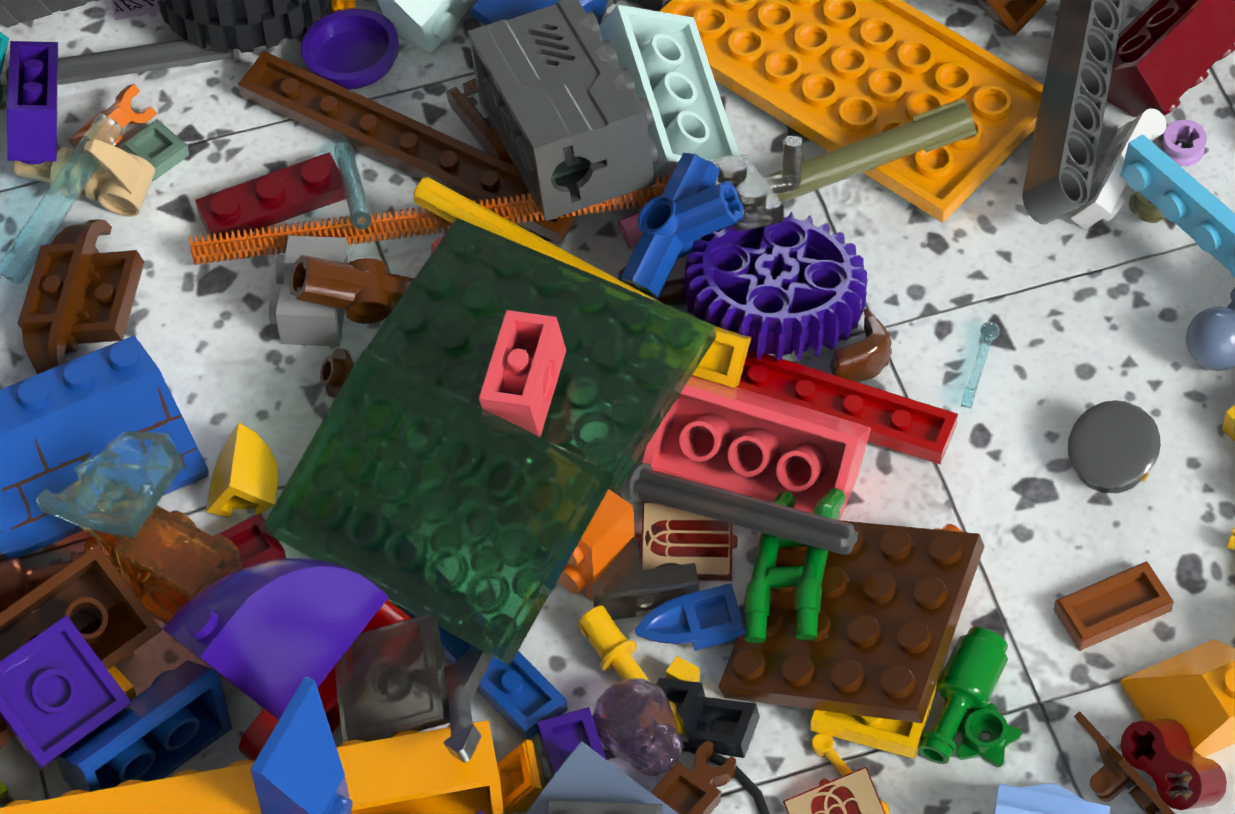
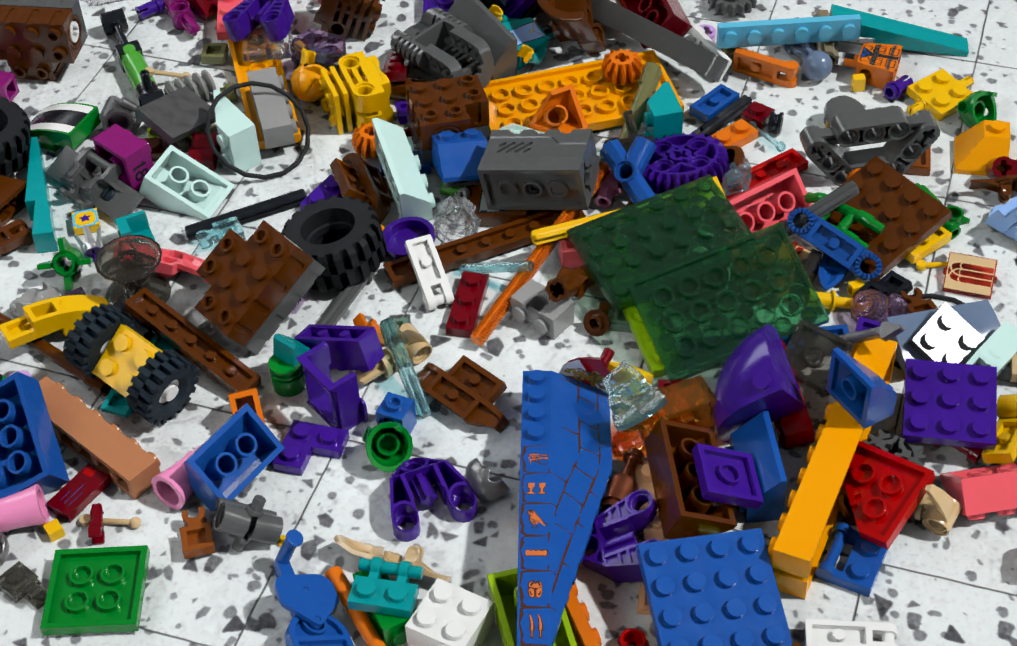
camera: 55 degrees left, 10 degrees down
coral brick [479,310,566,438] -> none
none -> white plate [404,234,454,311]
none -> clear hair [433,196,482,244]
none -> orange slope [528,84,588,133]
none -> shield [559,348,625,397]
none -> orange gear [602,48,642,86]
none -> teal slope [643,82,683,142]
none -> blue plate [689,84,740,122]
none -> black axle [690,95,752,137]
none -> orange plate [711,119,759,148]
none -> clear light blue plate [721,158,752,196]
none -> orange plate [732,47,799,88]
none -> dark red plate [741,101,775,130]
none -> black bush [768,111,784,134]
none -> blue plate [787,207,882,281]
none -> dark grey piece [799,106,940,186]

